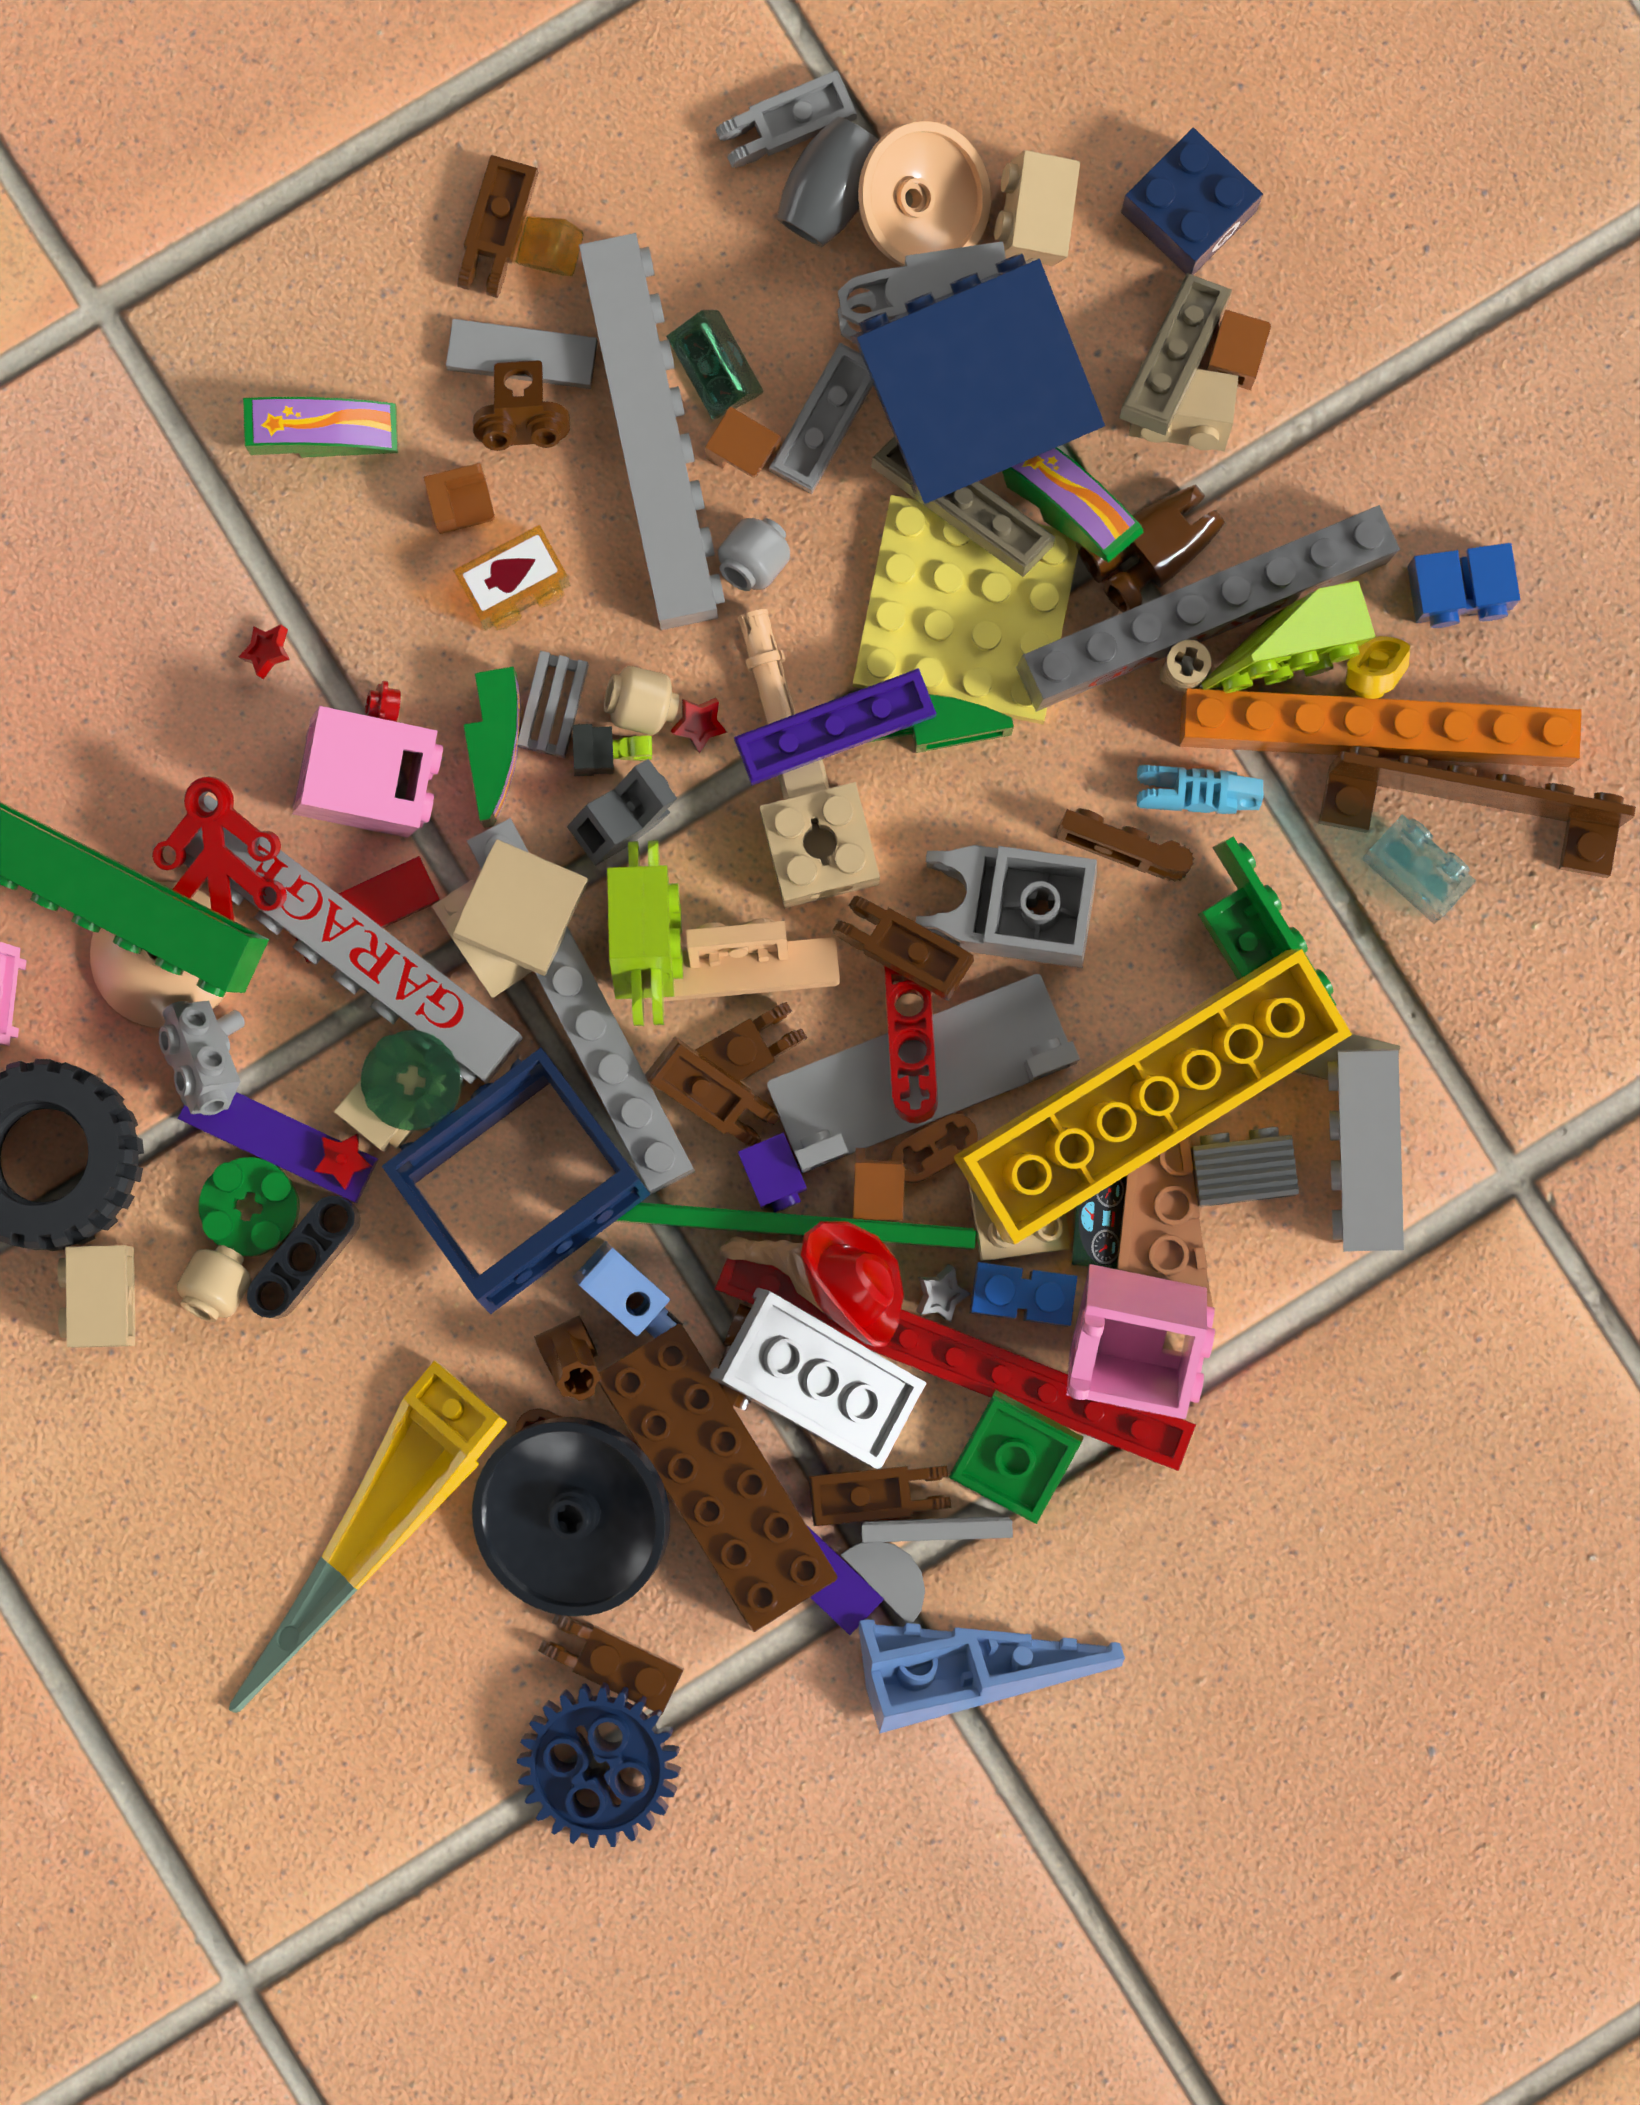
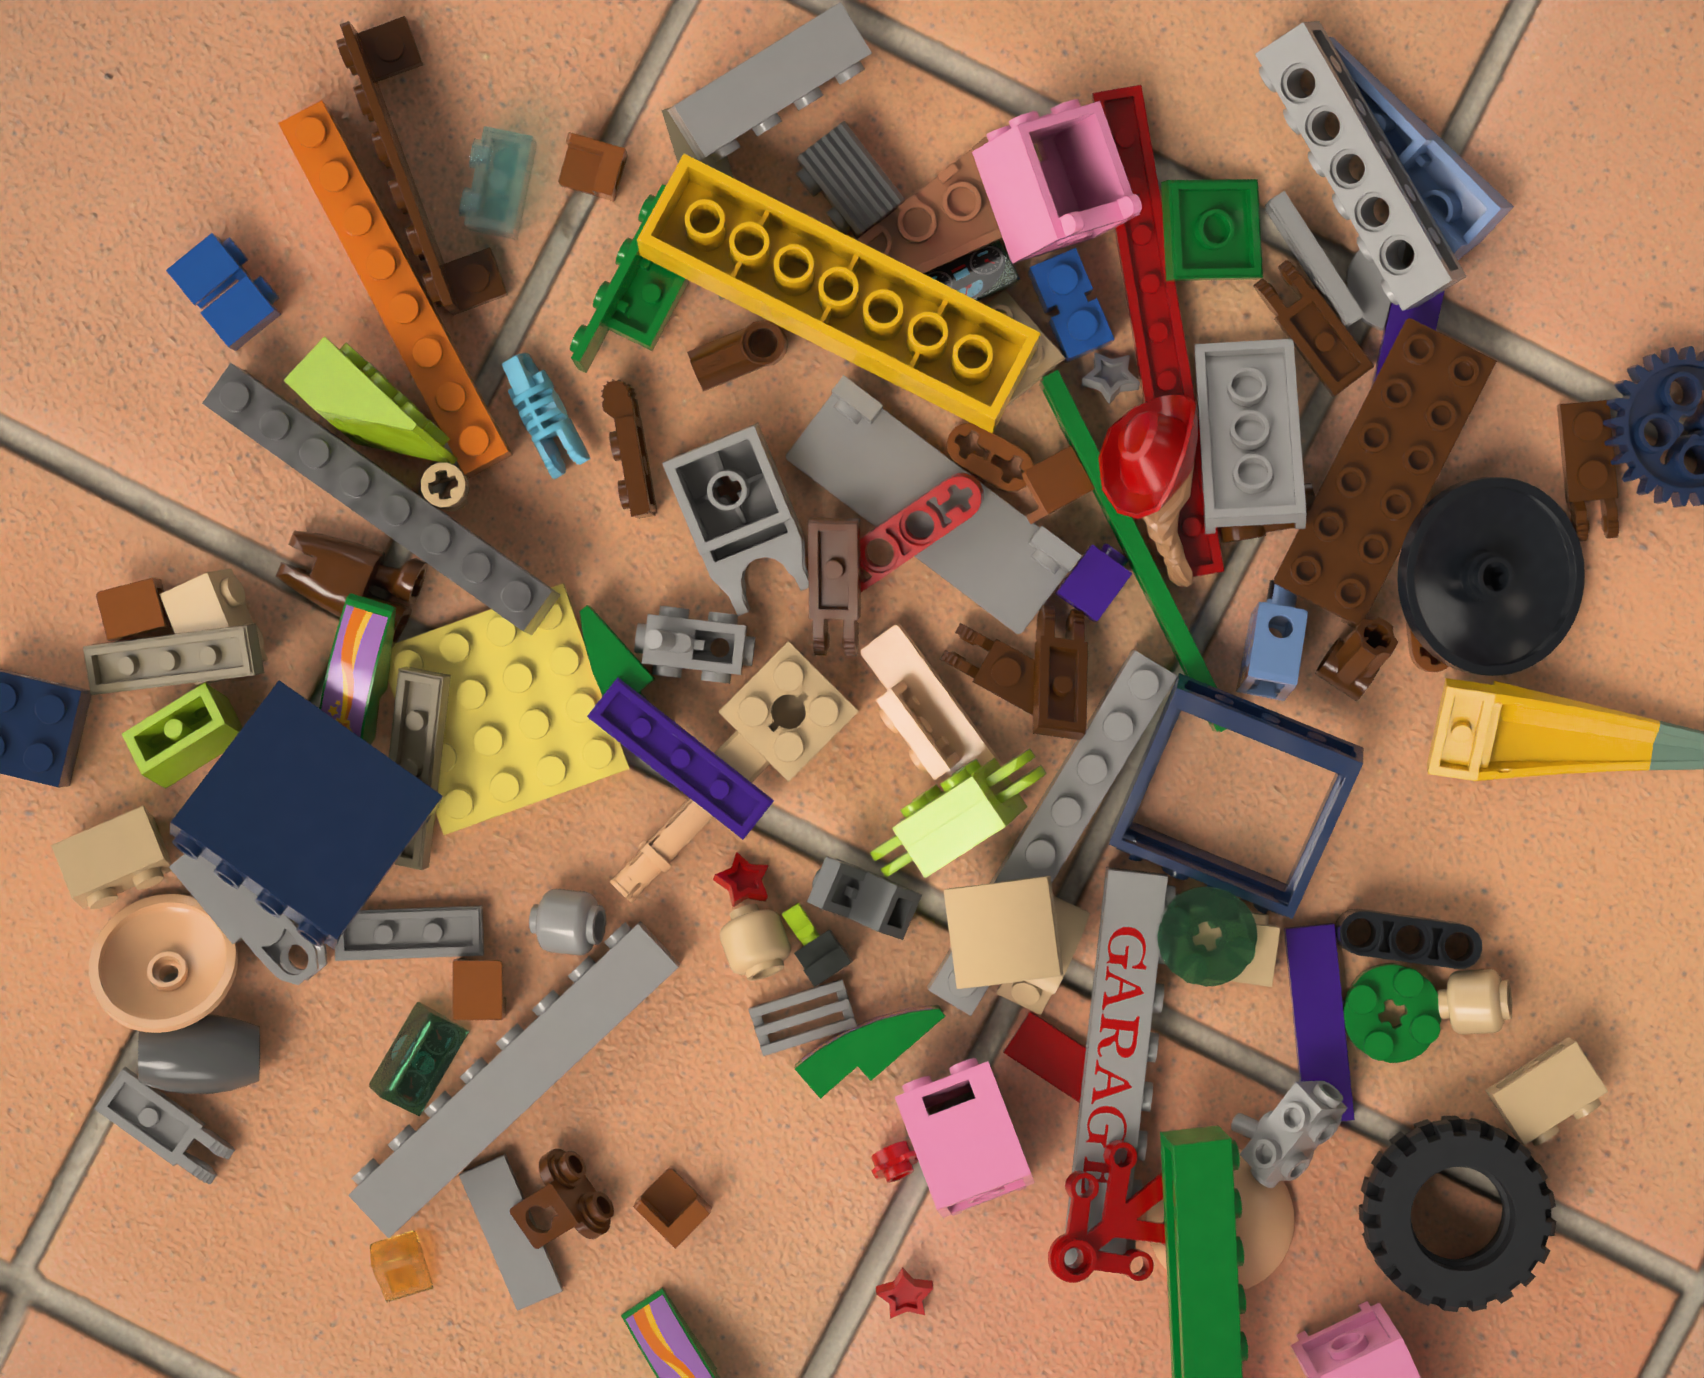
camera: 120 degrees left, 5 degrees up
red piece [314,1133,373,1190] -> none
brick [453,525,571,631] -> none
reddish brown hinge [457,155,539,298] -> none
yellow plate [1346,636,1410,699] -> none
none -> lime brick [122,683,243,789]
none -> dark orange panel [558,132,628,202]
none -> light grey brick [634,606,756,684]
none -> reddish brown piece [687,320,788,392]
none -> light grey brick [1255,21,1467,311]

